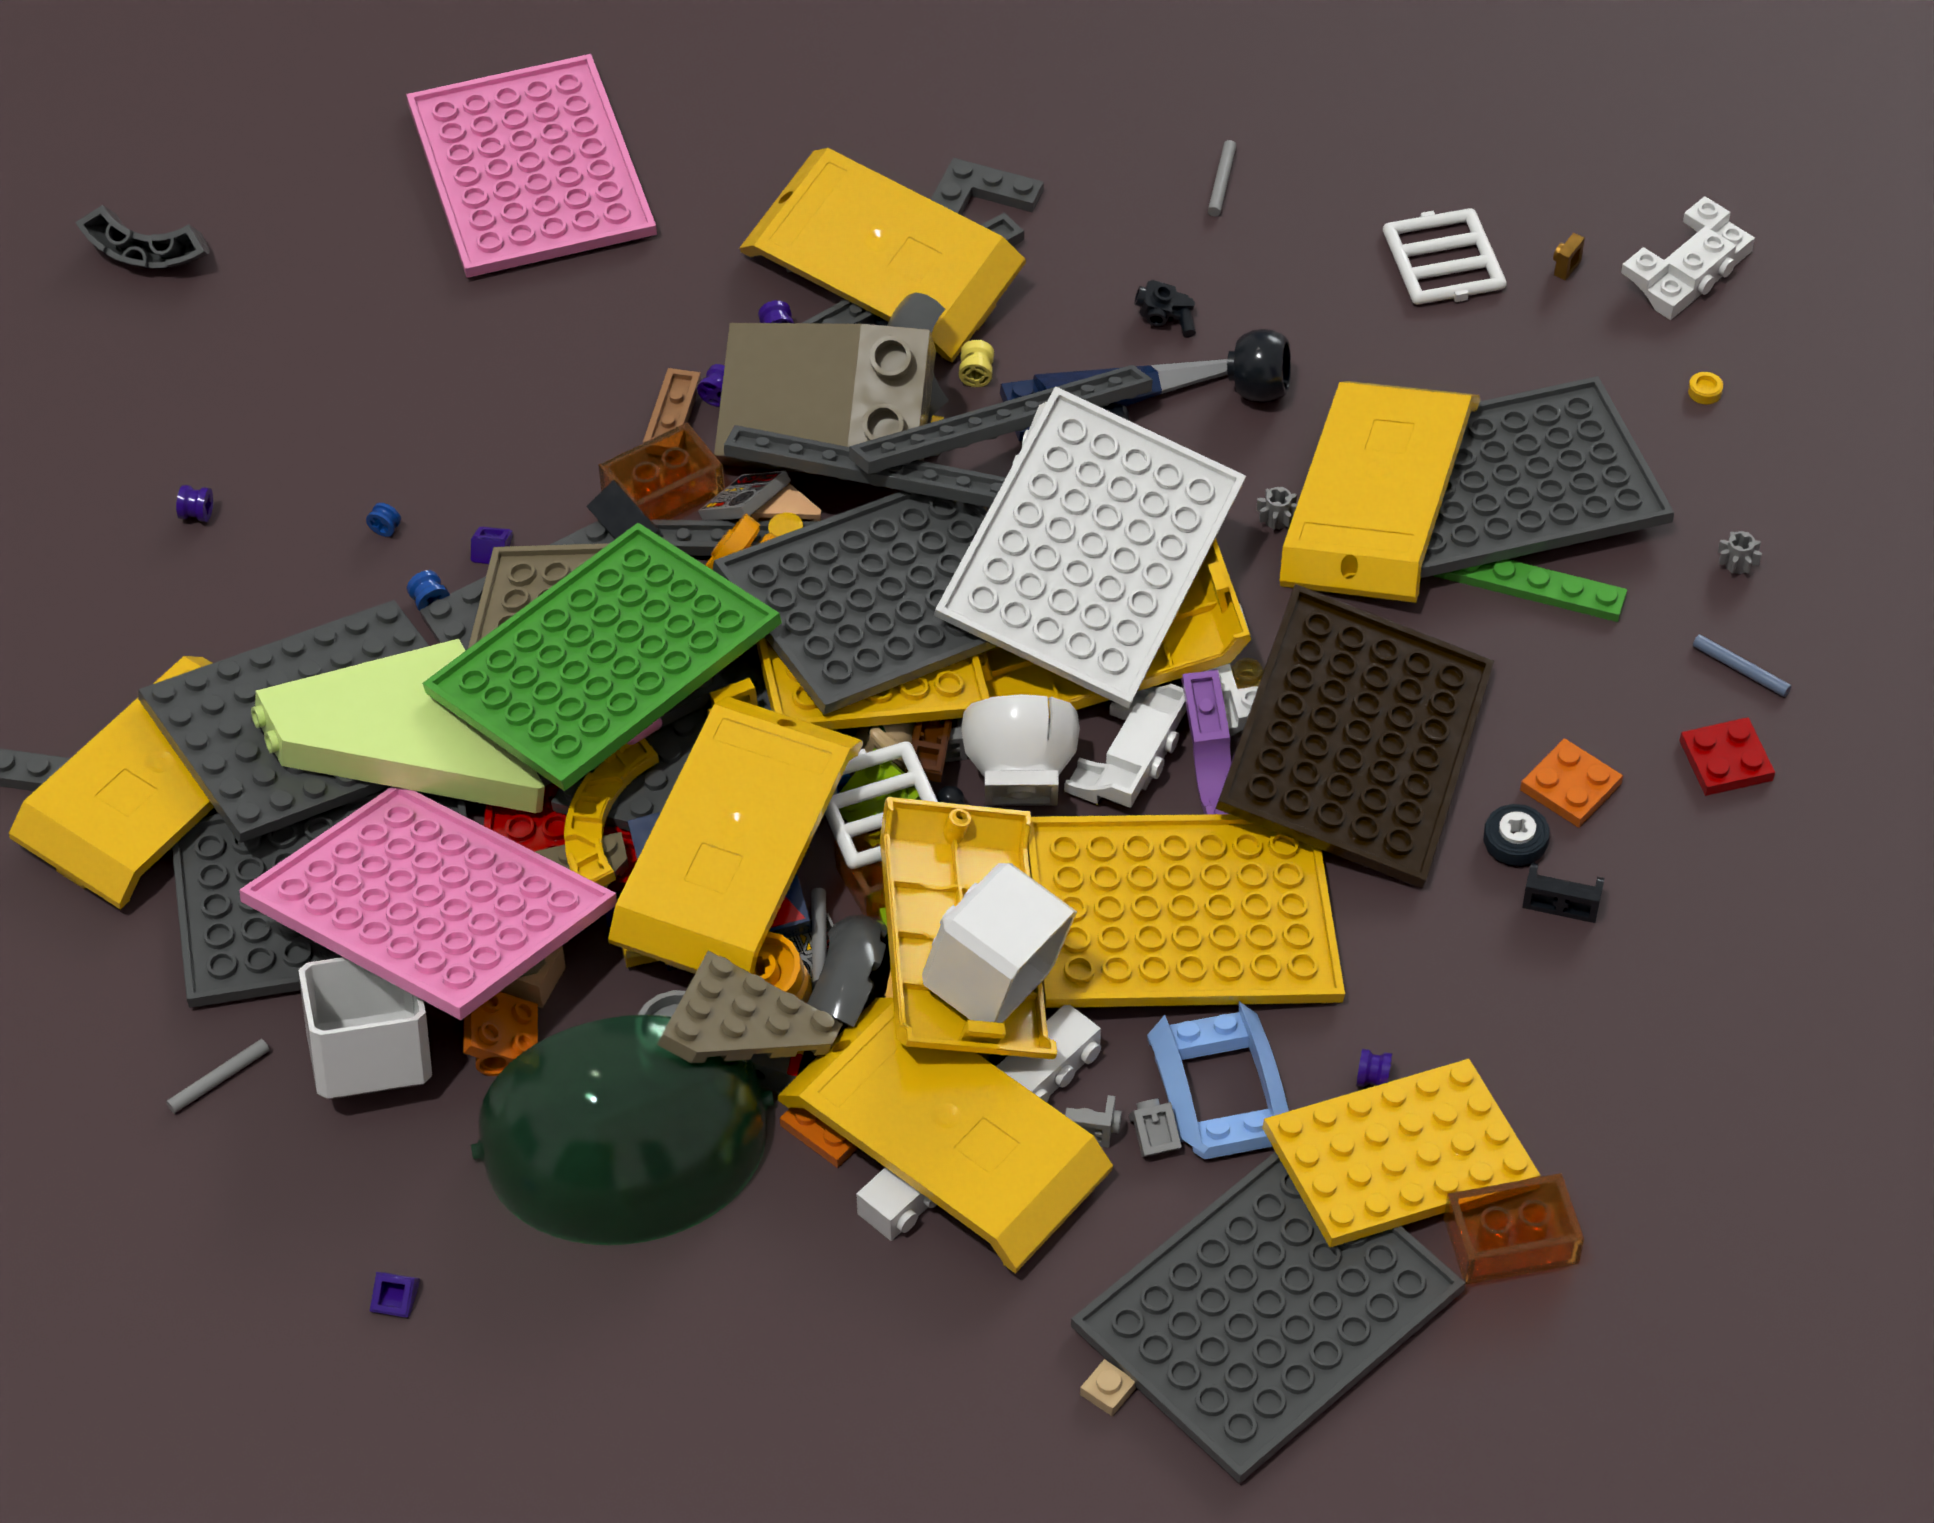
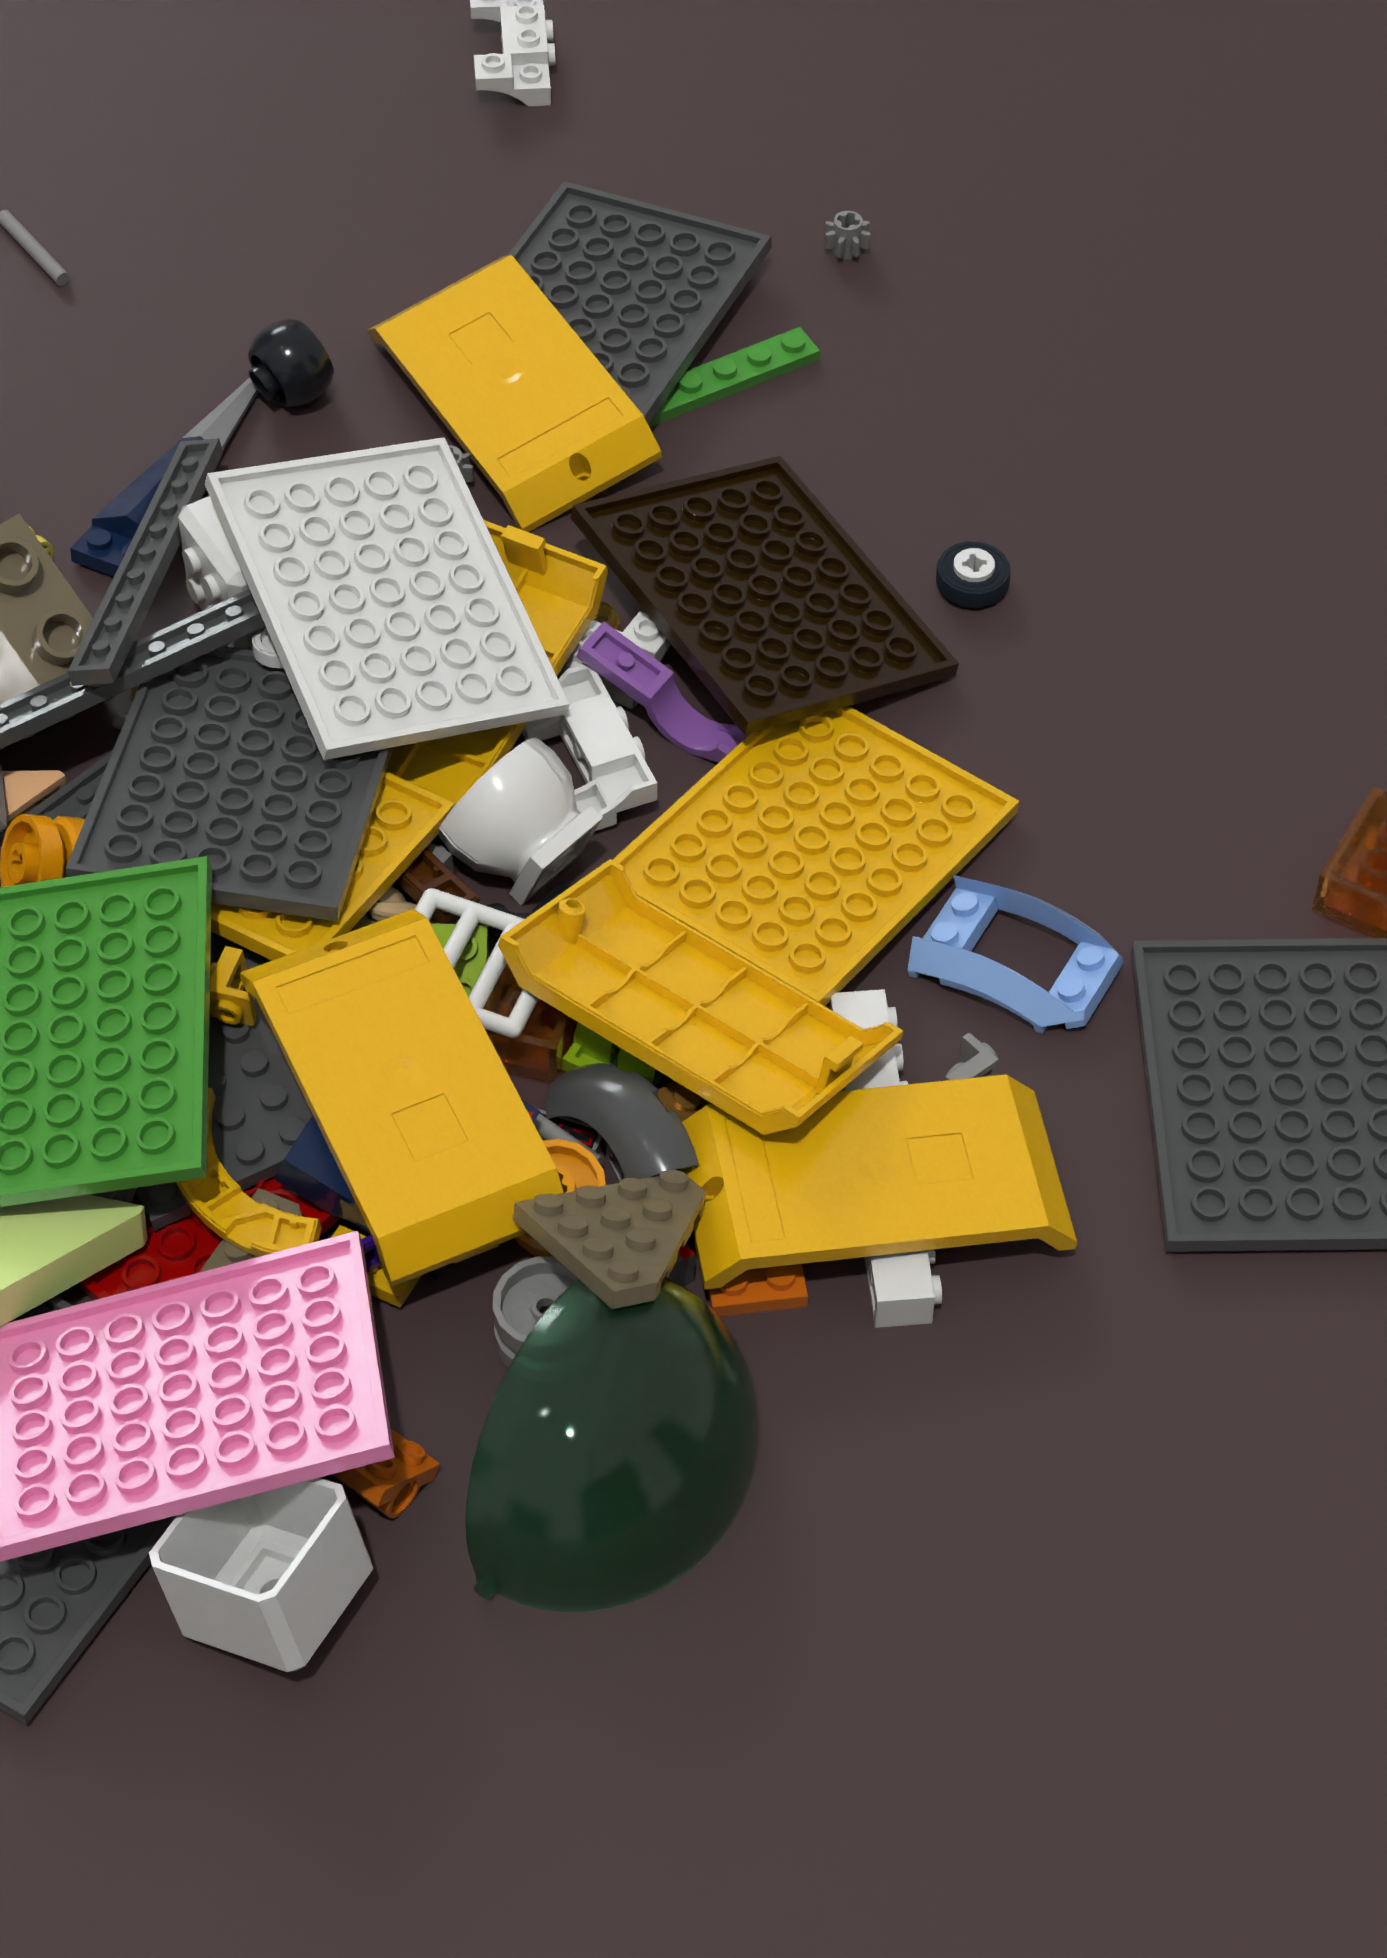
camera: 50 degrees left, 0 degrees up
light grey bar [166,1038,270,1114] -> none
dark purple slope [370,1272,420,1318] -> none
yellow tile [768,513,803,537] -> none
white plate [922,863,1077,1023] -> none
tan plate [1080,1359,1136,1417] -> none
light grey bracket [1128,1098,1182,1157] -> none
black piece [1134,280,1196,337] -> none
yellow plate [1262,1059,1540,1248] -> none
dark purple wheel [1356,1049,1393,1087] -> none
white bar [1383,208,1507,305] -> none
orange plate [1520,738,1623,828] -> none
black hinge [1522,863,1605,923] -> none
pearl gold plate [1553,233,1585,281] -> none
red plate [1679,717,1775,796] -> none
yellow tile [1688,372,1723,405] -> none
sand blue bar [1693,634,1791,697] -> none

